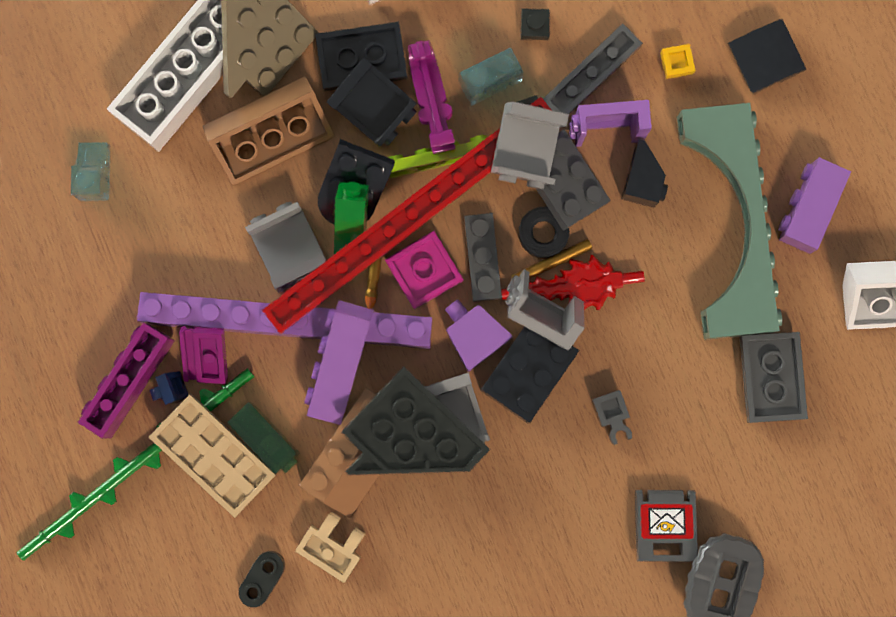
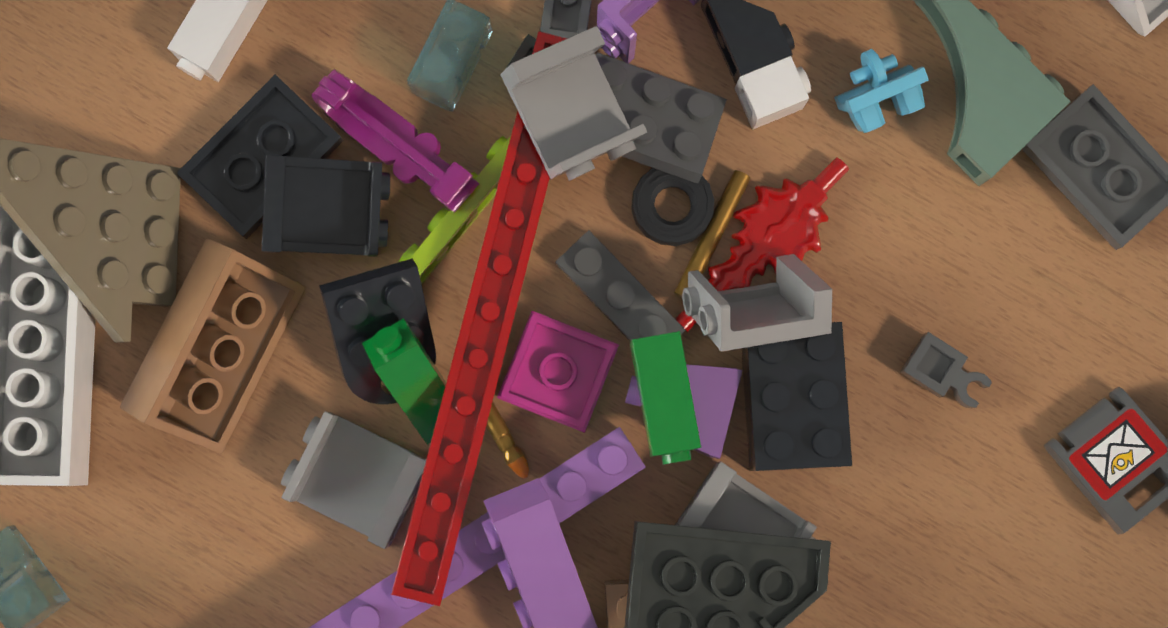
camera: 40 degrees left, 0 degrees up
none -> green brick [630,331,701,465]
none -> white brick [735,56,811,130]
none -> medium azure hips [834,49,929,133]

